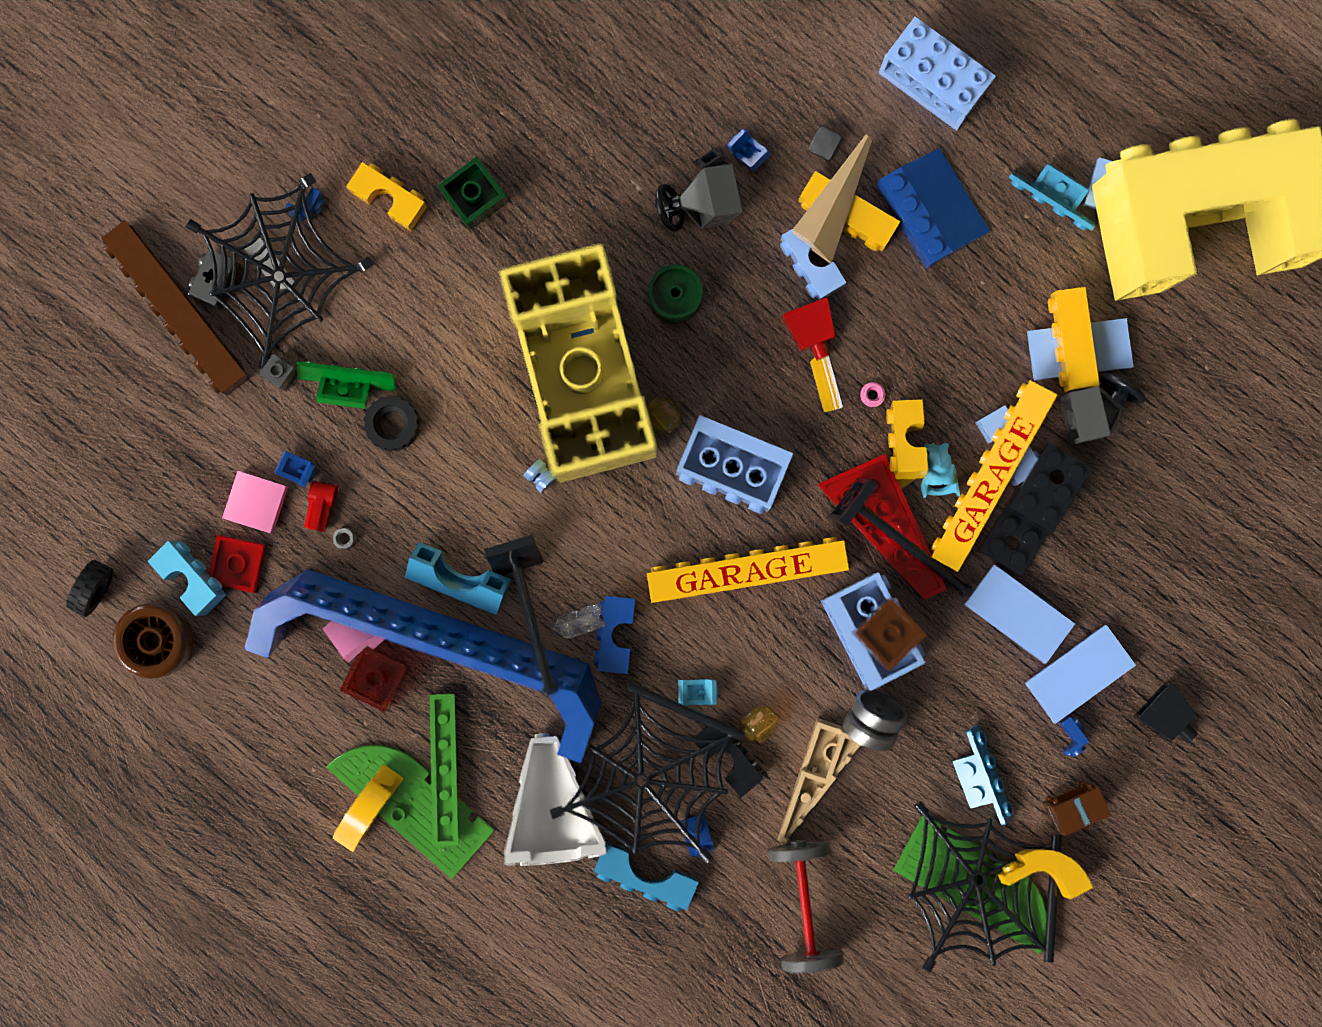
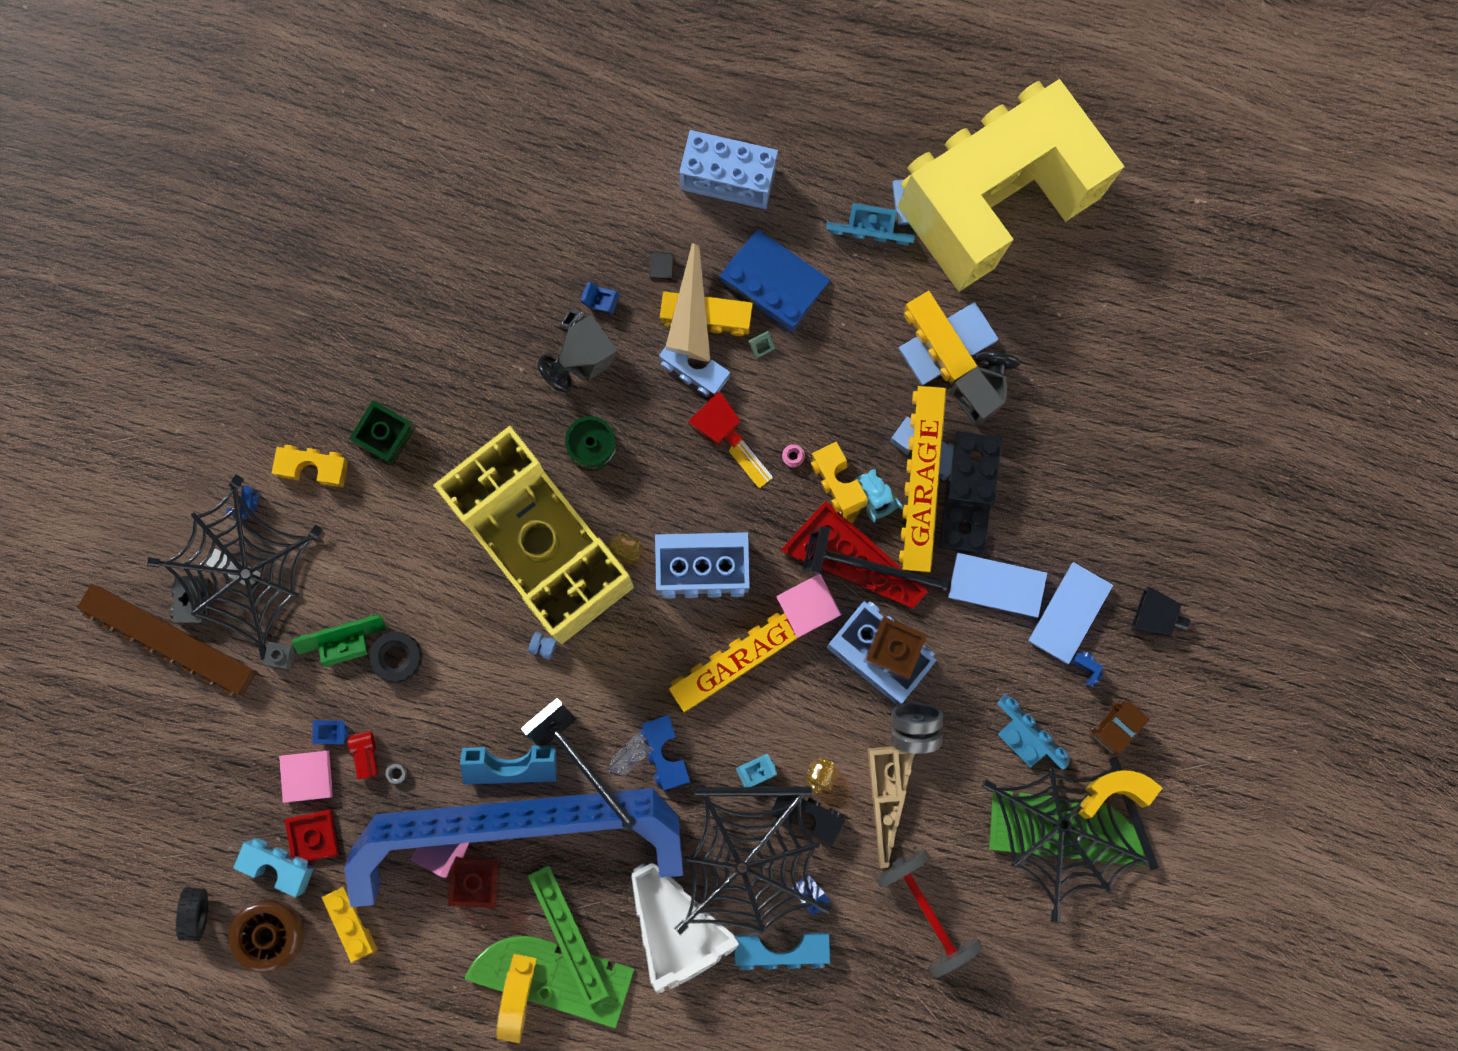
camera: 30 degrees left, 5 degrees down
none -> yellow arch [322,886,378,962]
none -> sand green slope [748,331,775,359]
none -> bright pink slope [776,574,842,637]

